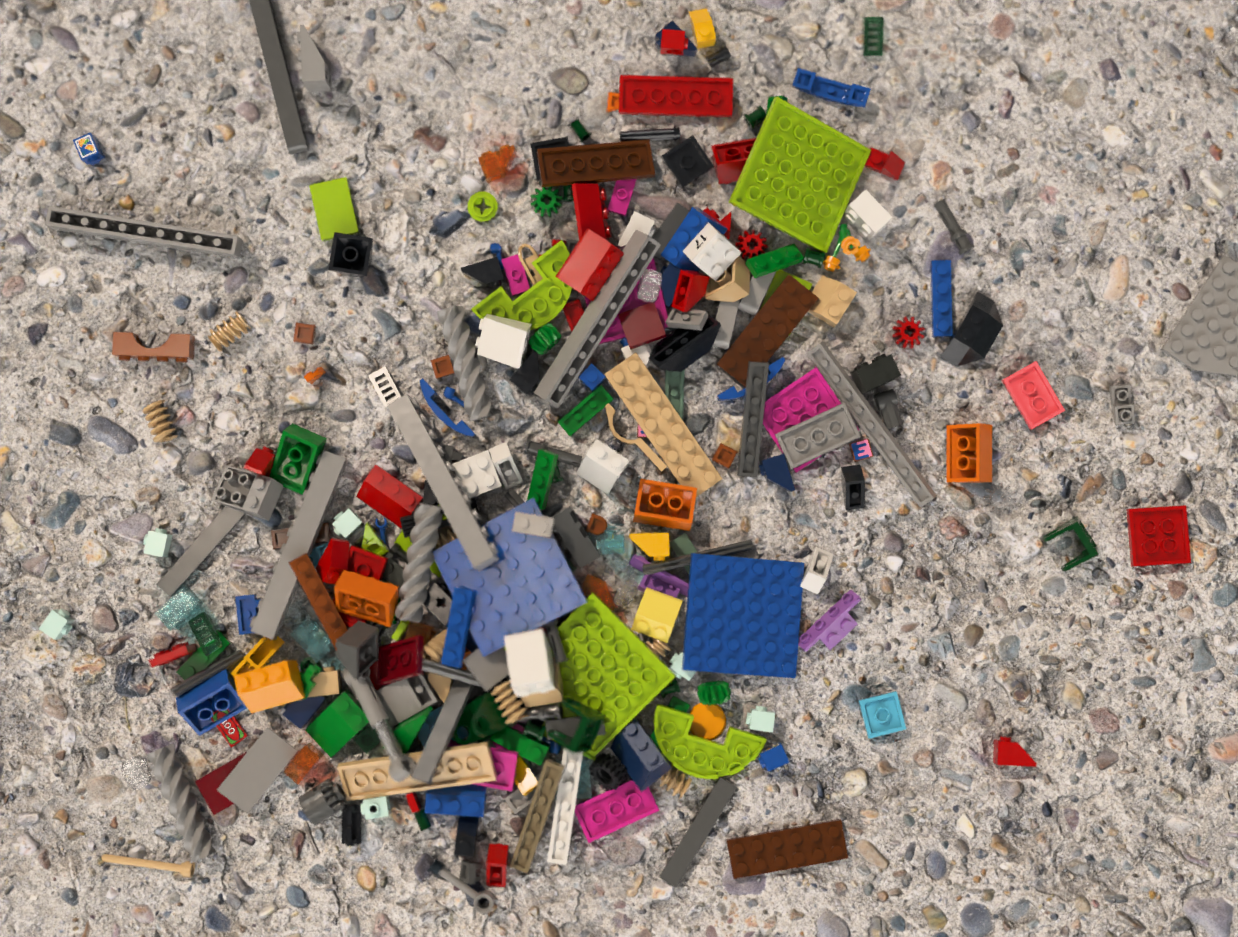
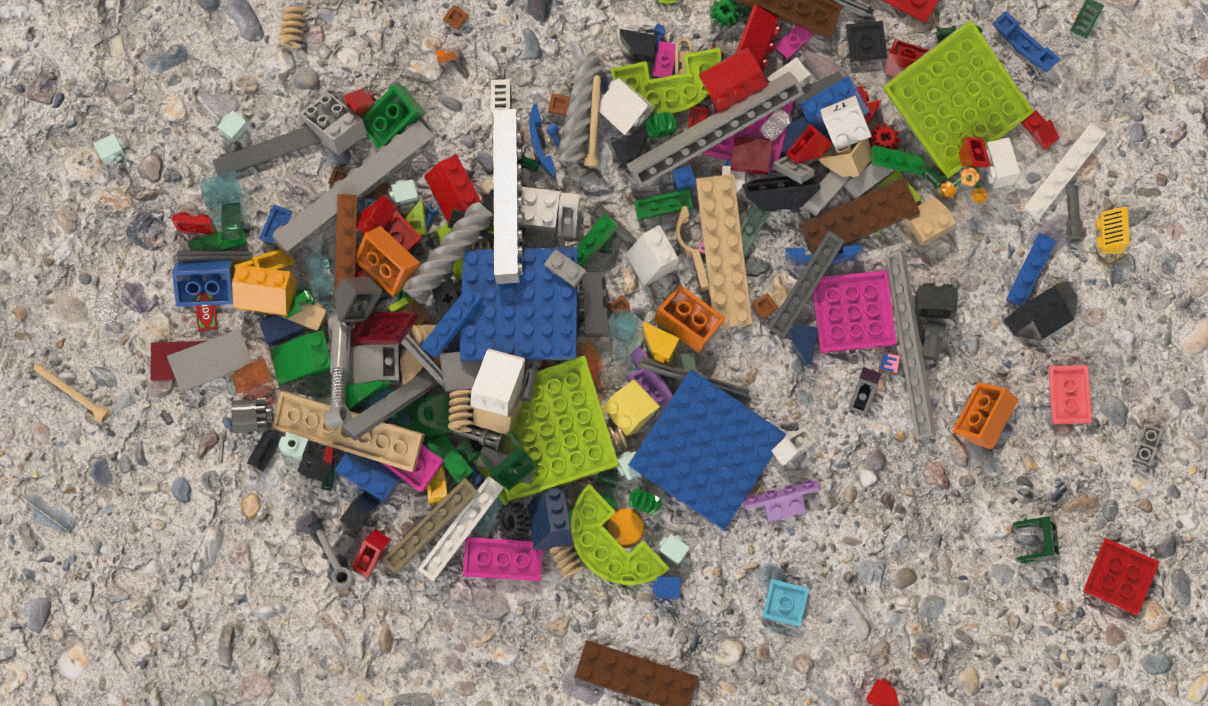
camera: 30 degrees right, 10 degrees down
light grey piece [146,743,216,864] -> none
dark grey tile [659,777,737,887] -> none
light grey tile [775,402,861,469] -> none
red gear [892,316,925,349] -> none
none -> black slope [297,450,332,482]
none -> dark green piece [519,154,539,172]
none -> tan piece [584,75,601,166]
none -> red slope [958,137,991,168]
none -> white plate [1023,122,1107,220]
none -> yellow slope [1095,207,1130,254]

